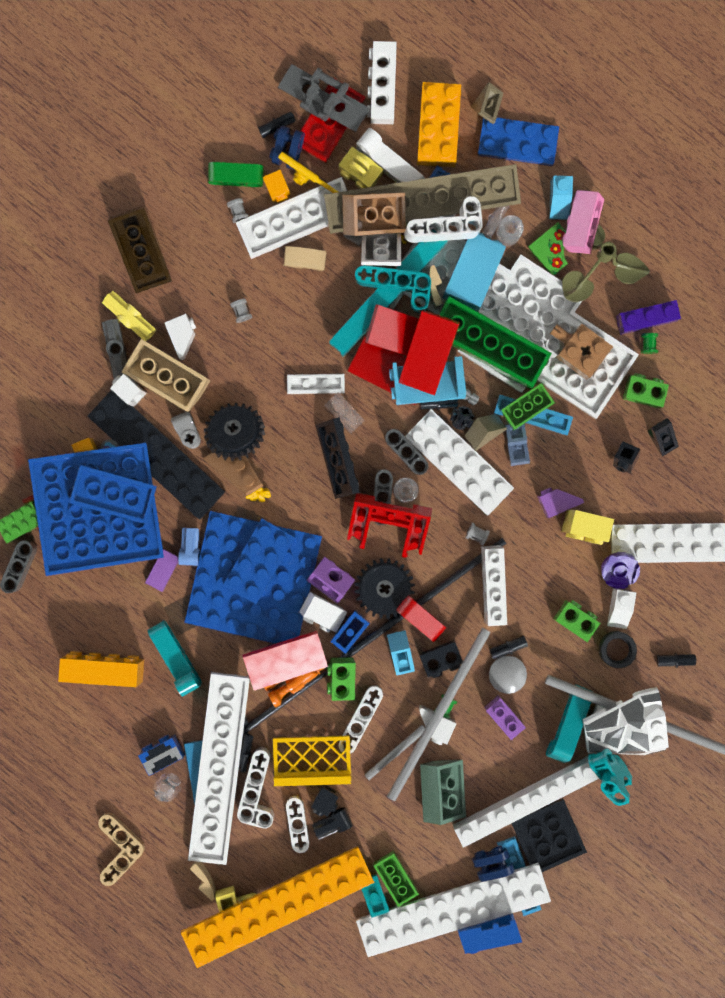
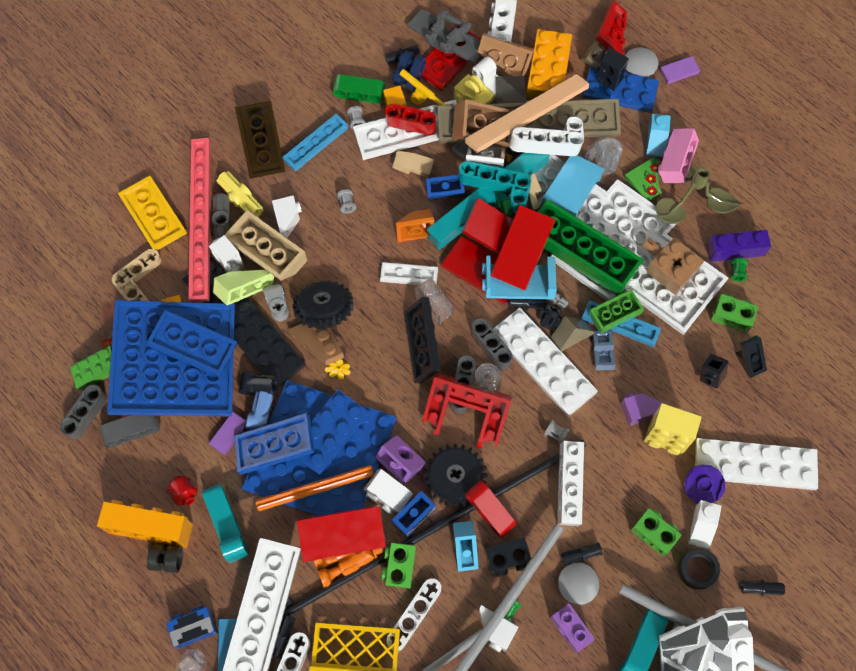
camera: 10 degrees right, 20 degrees down
none -> dark grey beam [99,415,160,448]
none -> tan beam [112,249,161,301]
none -> yellow plate [118,176,187,251]
none -> pearl dark grey wheel [147,543,183,573]
none -> red head [167,475,198,506]
none -> coral plate [189,138,211,303]
none -> yellowish green slope [213,270,274,305]
none -> blue plate [234,413,314,475]
none -> black piece [238,371,279,396]
none -> orange axle [255,465,374,511]
none -> dark azure plate [283,114,349,172]
none -> red beam [385,104,436,135]
none -> orange slope [396,209,434,242]
none -> blue brick [426,175,465,201]
none -> light nougat tile [465,74,589,153]
none -> medium nougat wing [478,33,534,84]
none -> clear smoke piece [495,75,526,104]
none -> dark green tile [495,191,514,216]
none -> red wing [595,1,627,56]
none -> black brick [596,48,629,91]
none -> light grey dish [625,47,659,78]
none -> medium lavender tile [660,56,700,84]

